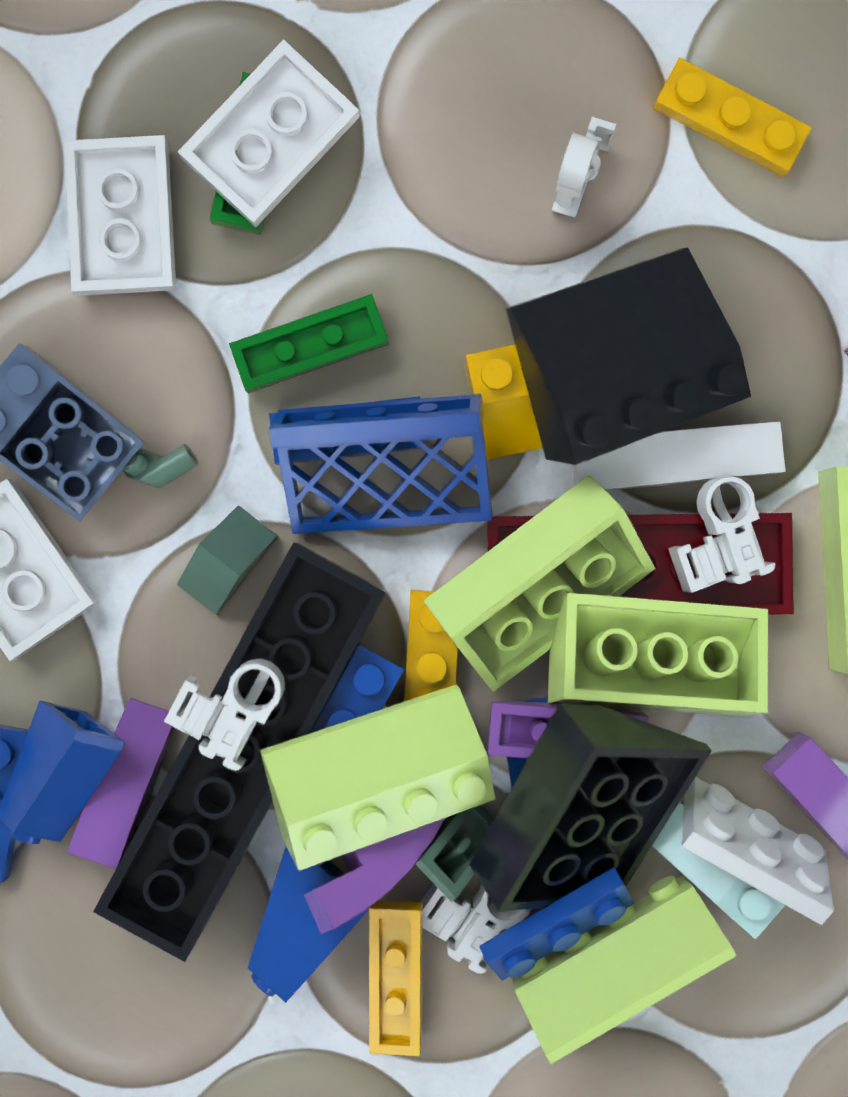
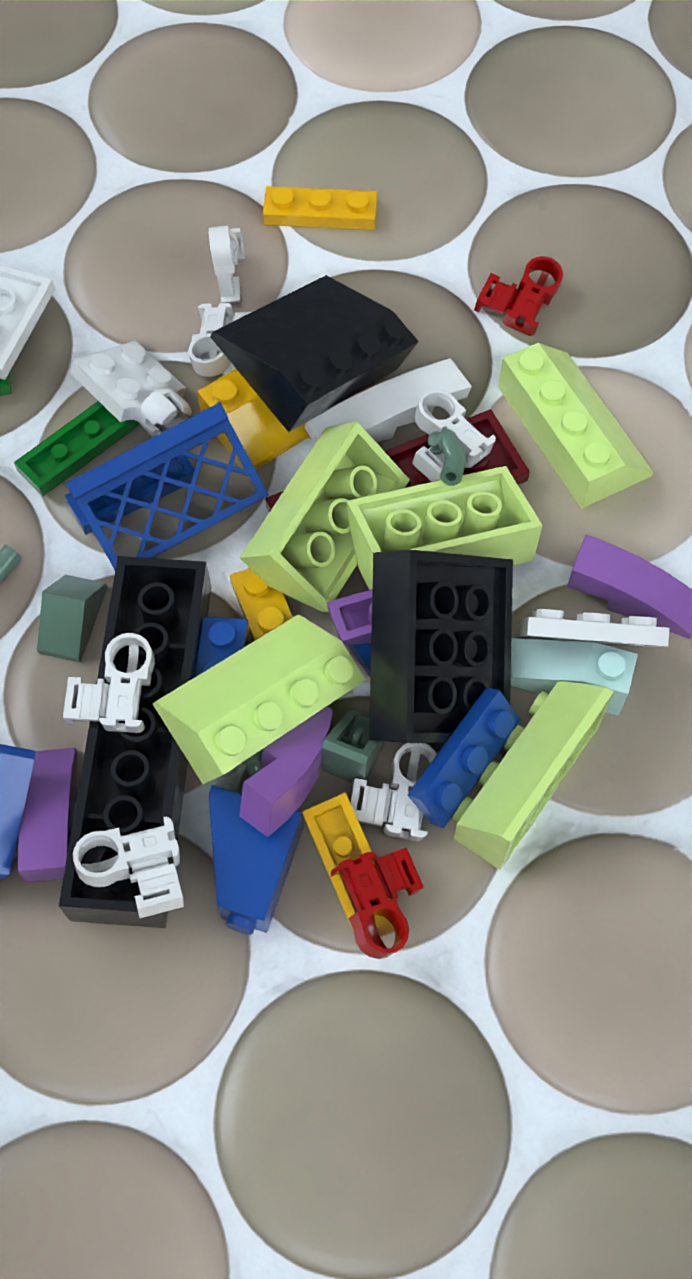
camera: 25 degrees left, 25 degrees down
none -> white plate [70,340,193,437]
none -> white piece [73,817,184,918]
none -> white piece [188,303,251,377]
none -> red piece [331,847,424,959]
none -> sand green arm [428,428,467,486]

